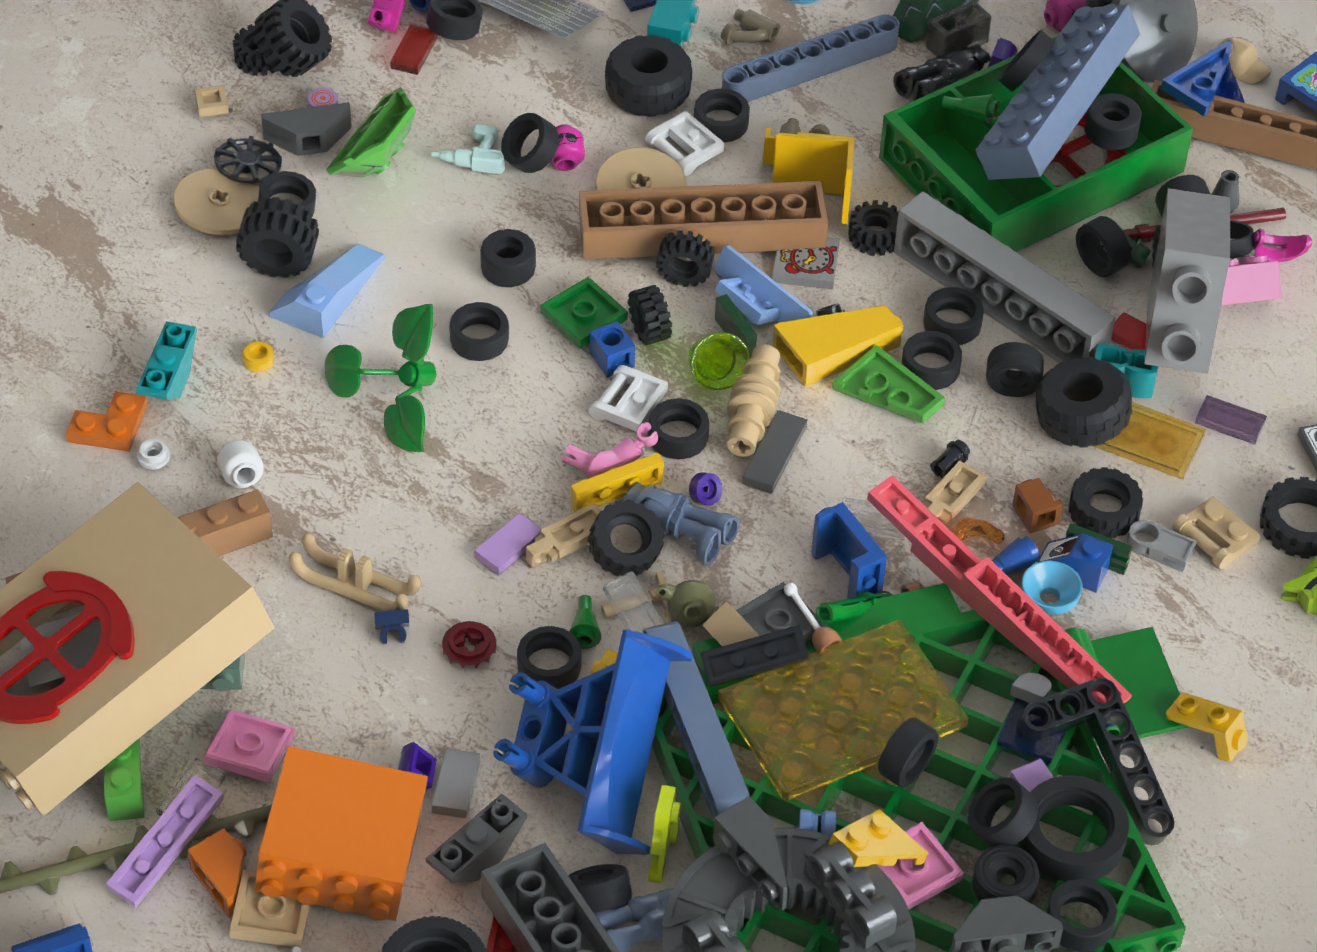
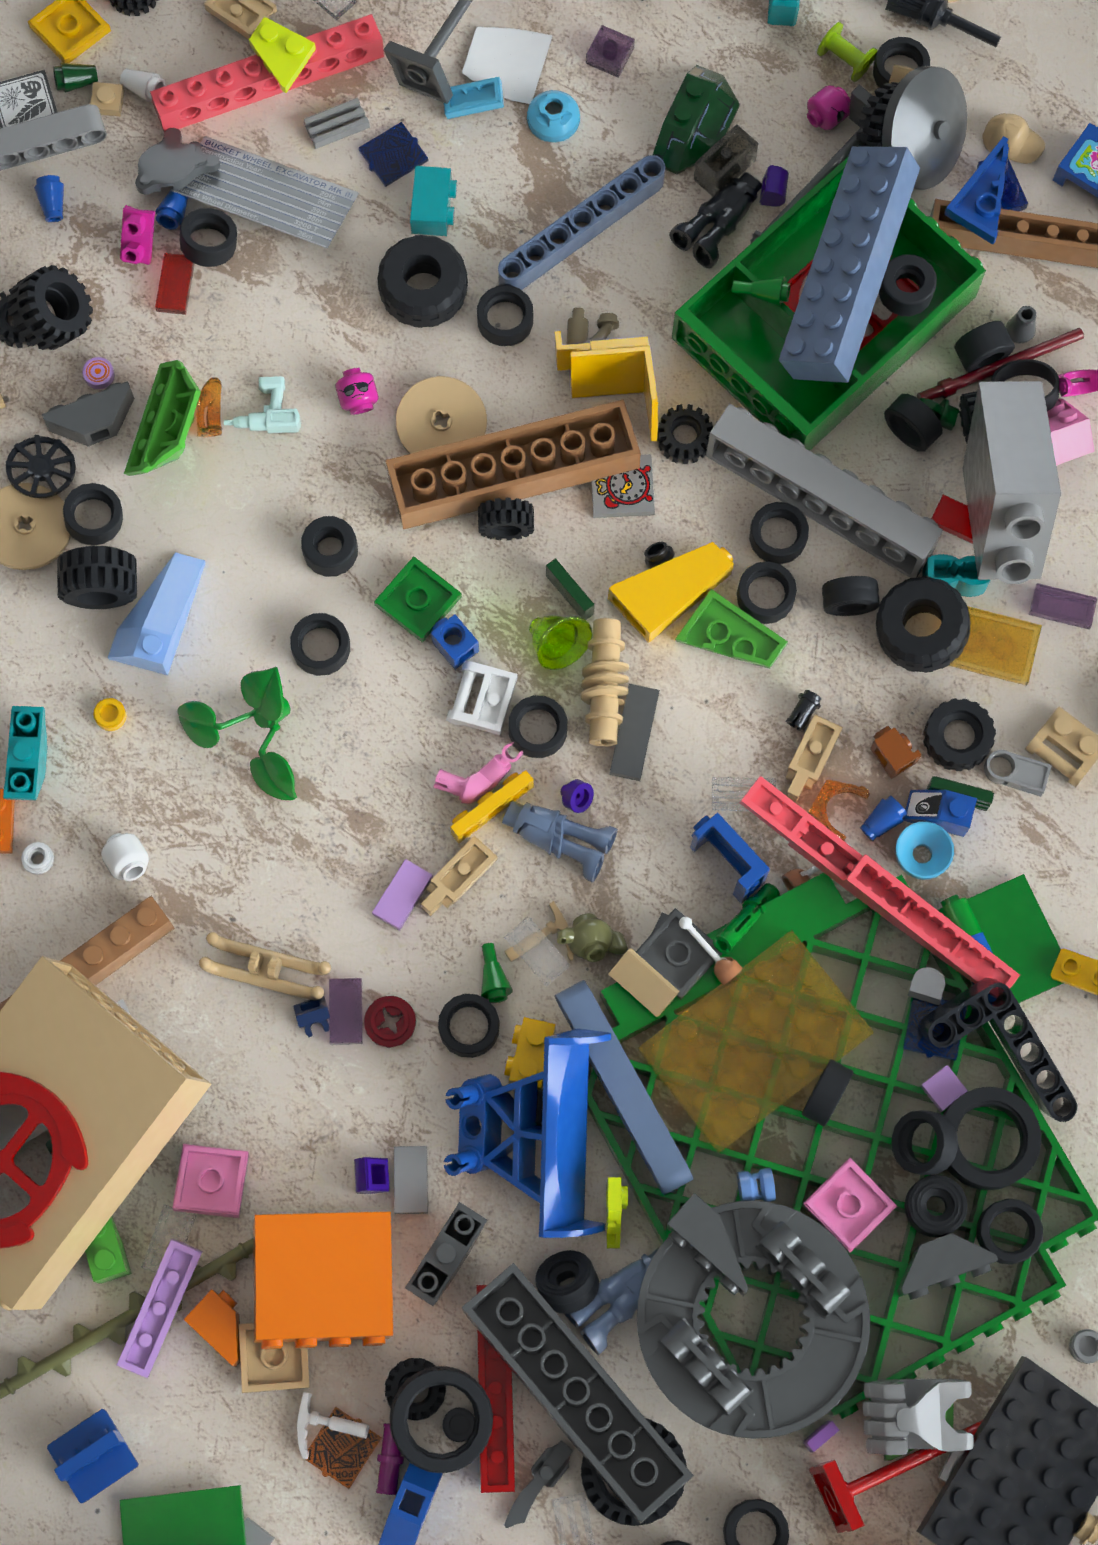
camera: 10 degrees left, 25 degrees up
black tyre [501,113,559,173] -> none
black tyre [588,500,665,577] -> none
black tyre [628,285,672,345] -> none
white plate [645,111,724,176] -> none
black tile [700,625,810,688] -> none
light blue bracket [714,245,813,325] -> none
dark tan plant [721,9,780,45] -> none
yellow wing [828,809,928,867] -> none
black tyre [998,30,1055,92] -> none
none -> clear orange helmet [196,377,222,437]
none -> clear purple tile [329,978,363,1045]

